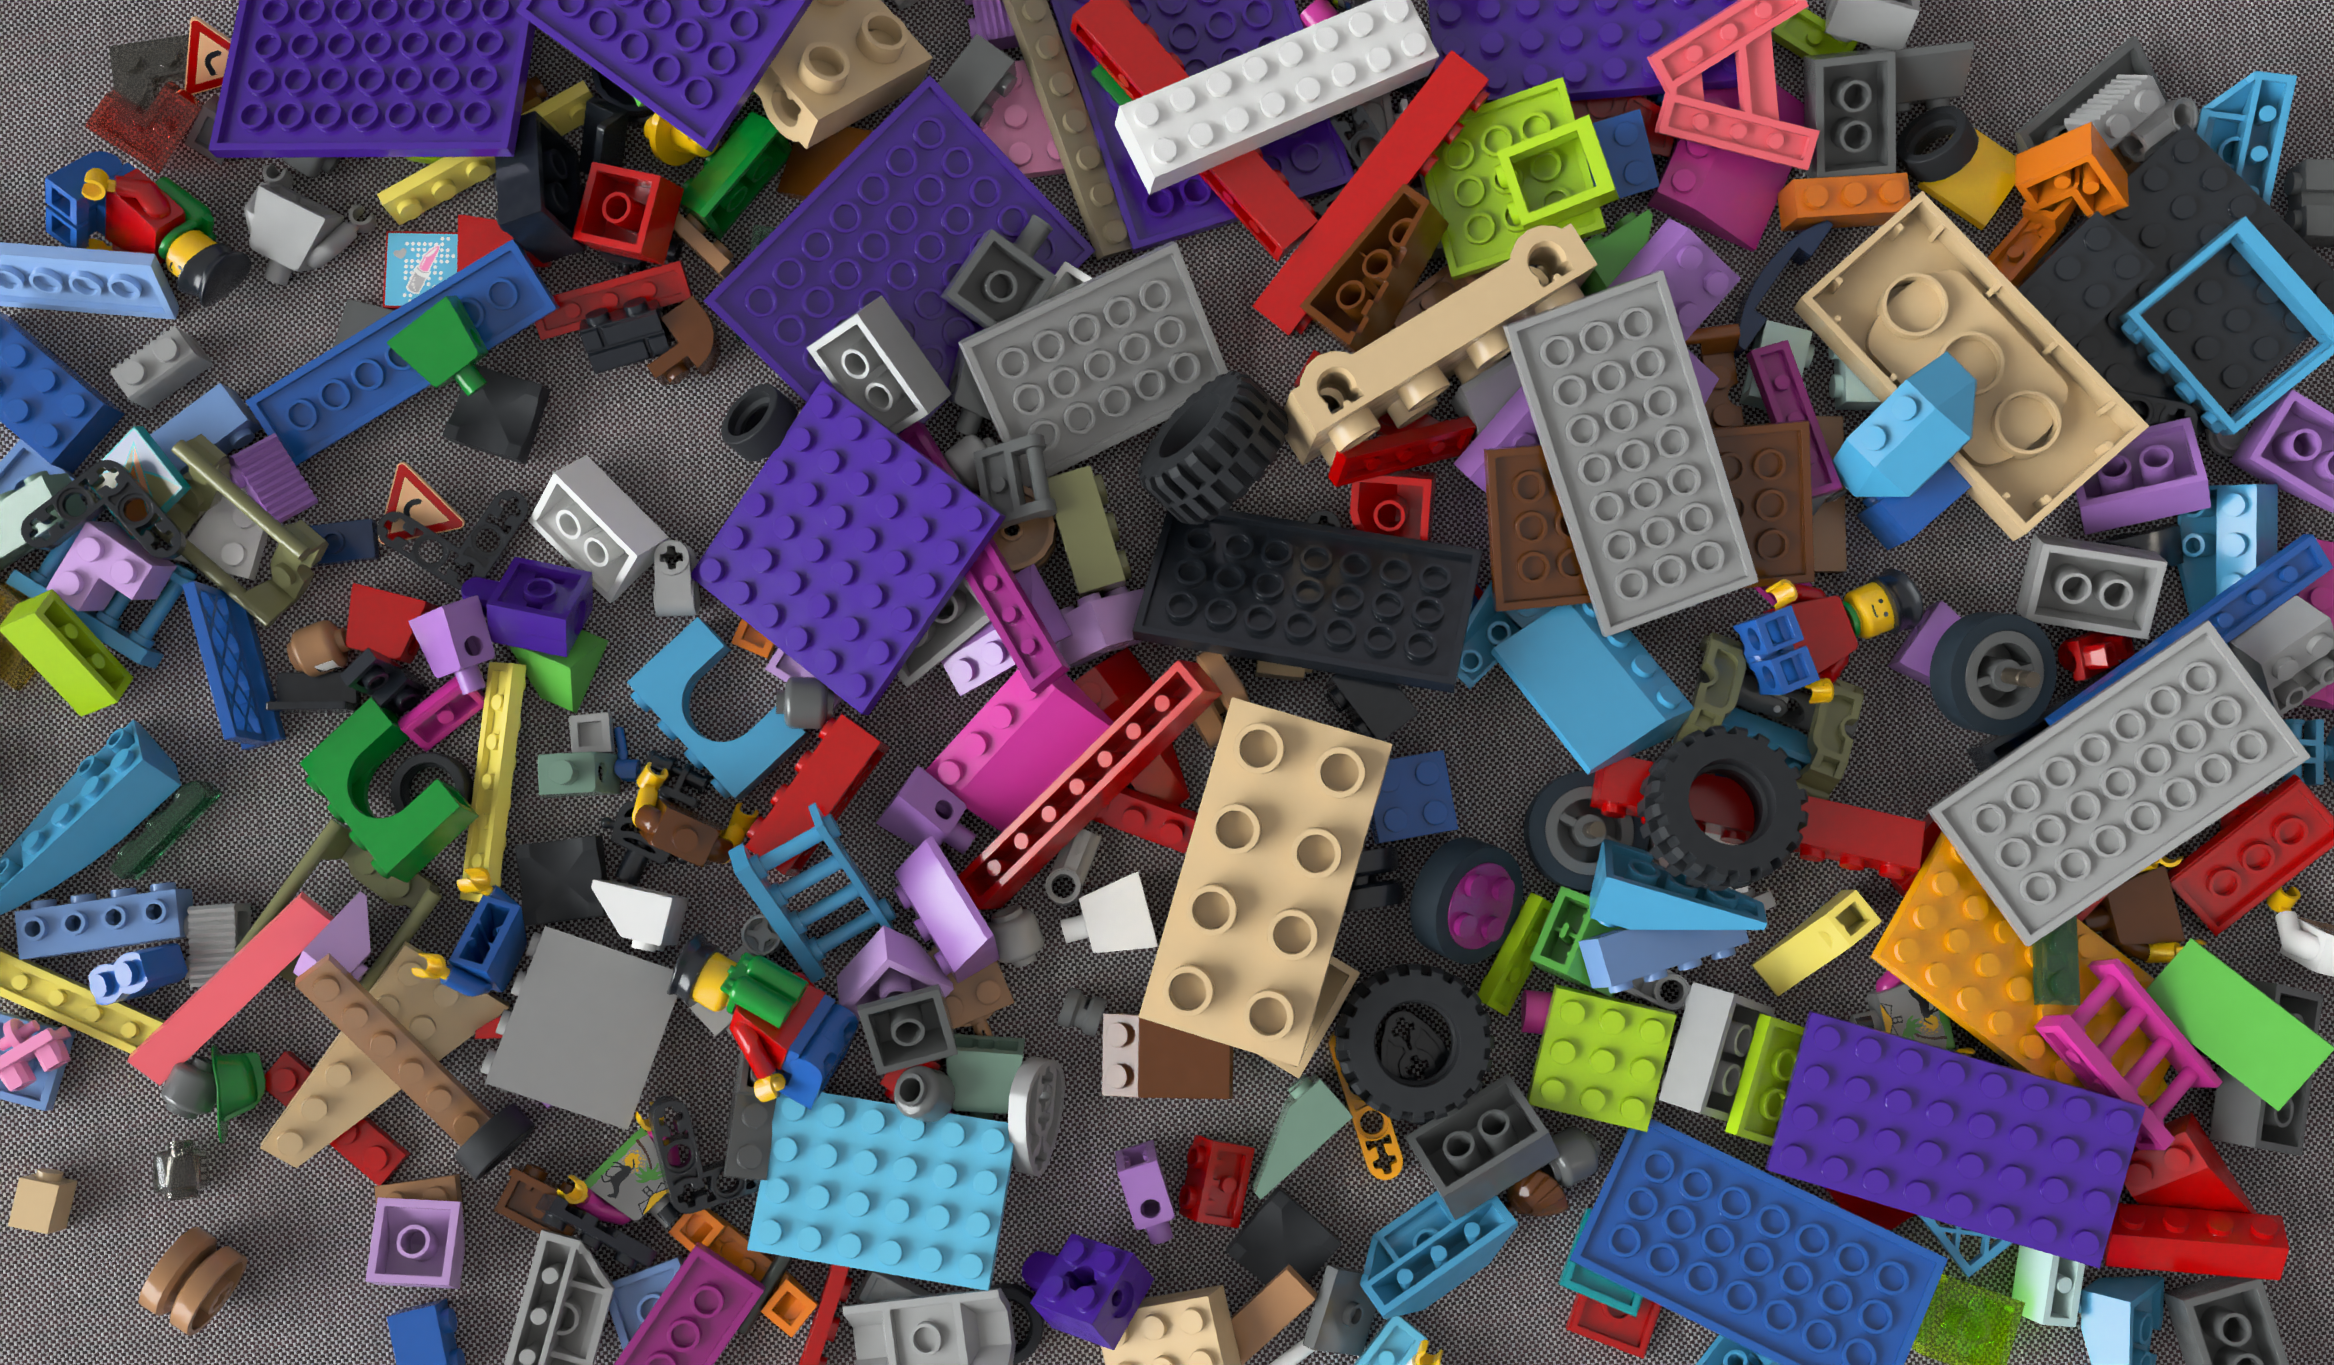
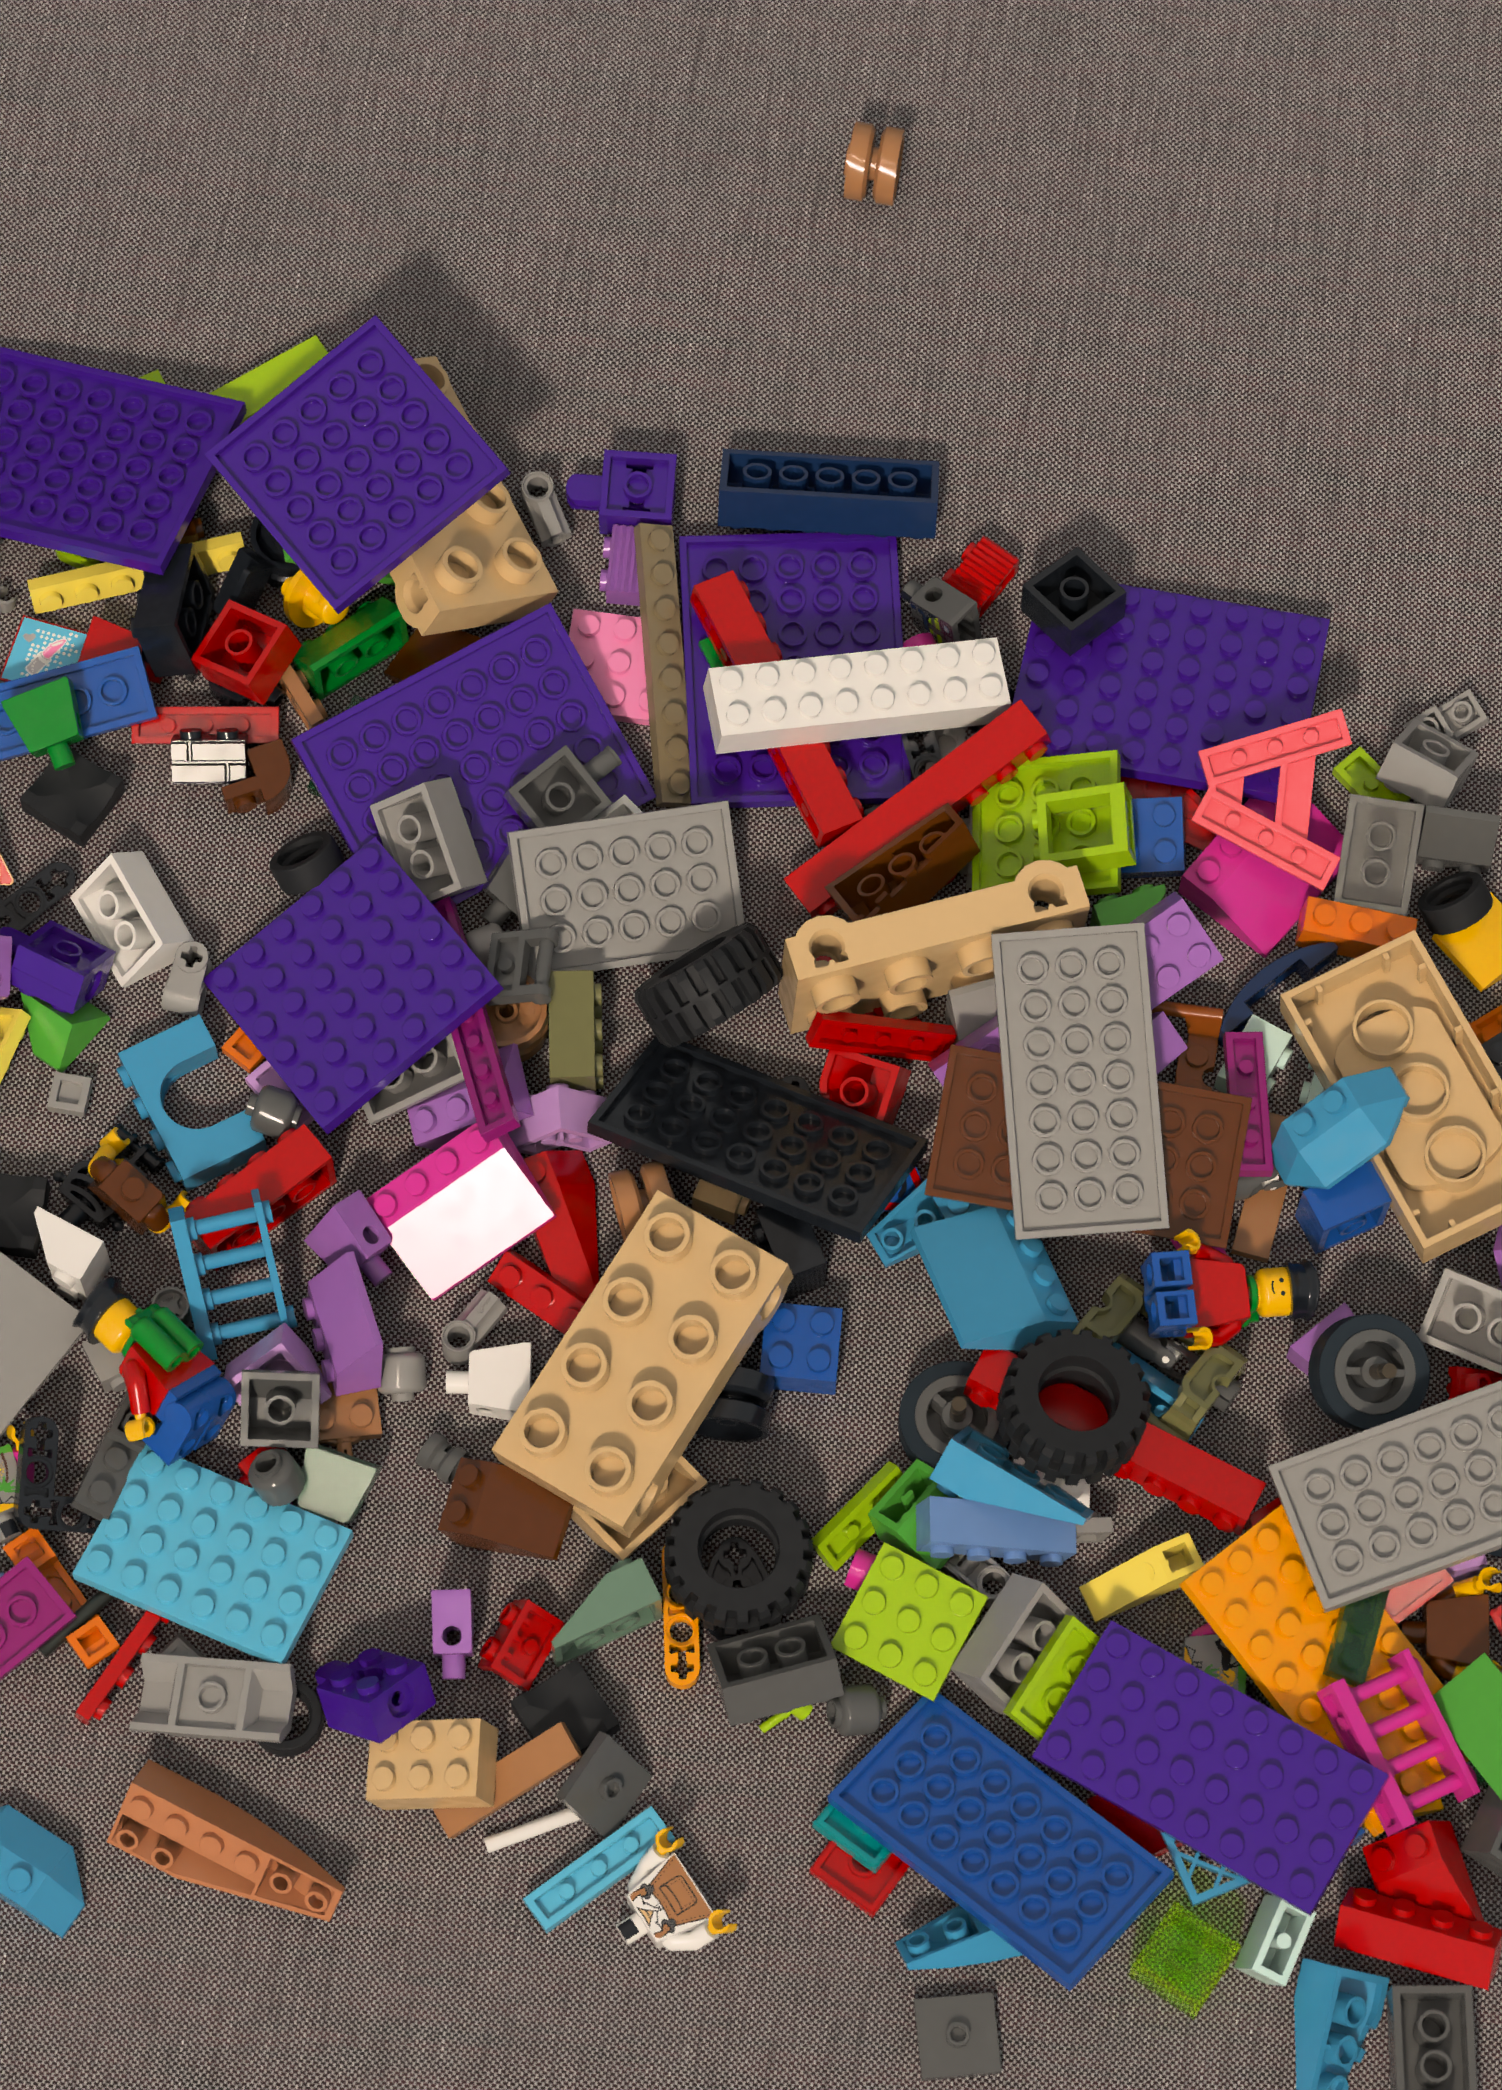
camera: 15 degrees right, 15 degrees down
sand green torso [538,752,621,798] -> none
blue hand [614,727,641,782] -> none
dark grey brick [938,34,1017,128] -> none
red brick [958,660,1222,910] -> none
light grey piece [1008,1056,1065,1176] -> none
dark azure wedge [1360,1191,1518,1319] -> none
black wheel [1410,837,1523,964] -> none
reddish brown piece [1505,1169,1569,1217] -> none

